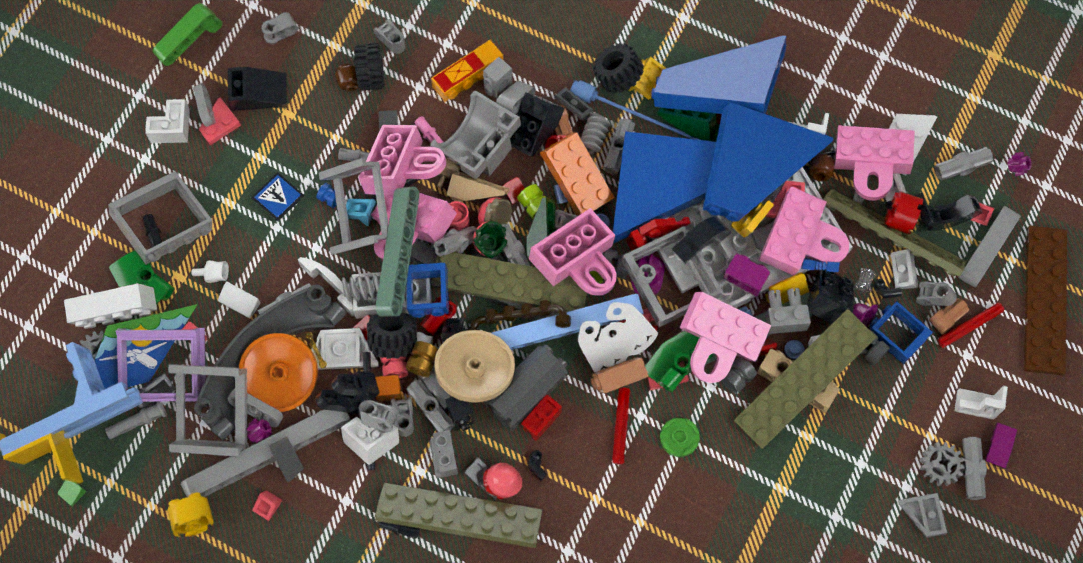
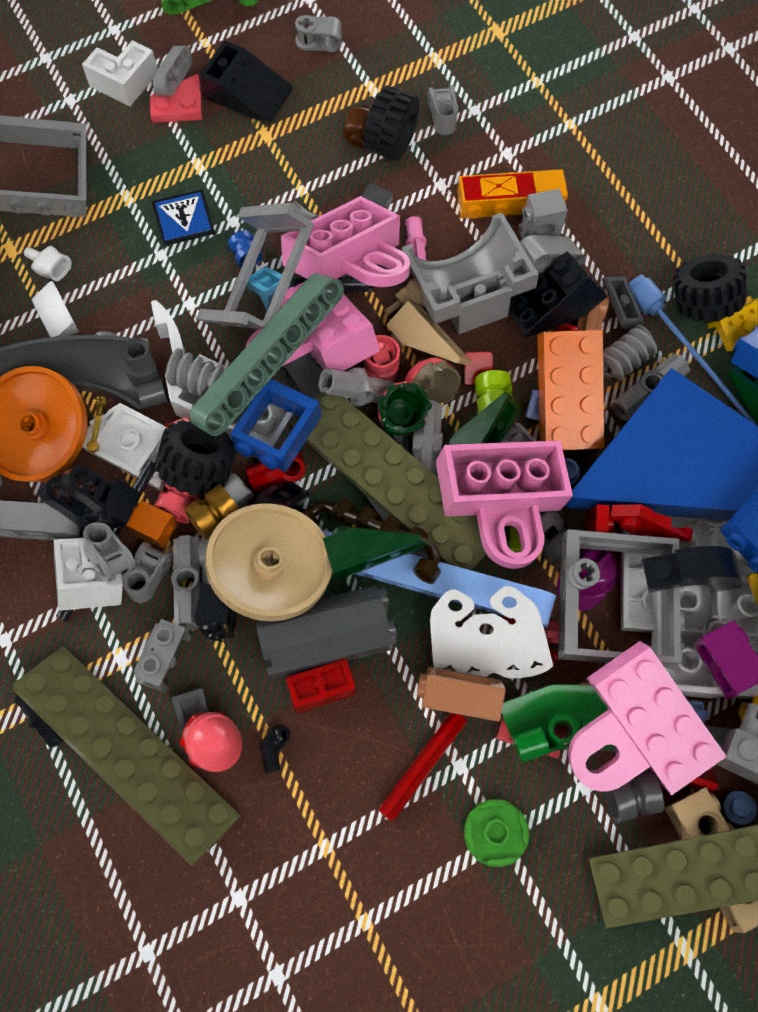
camera: 30 degrees right, 0 degrees up
black axle [143,214,162,247] -> none
none -> dark green slope [323,526,429,578]

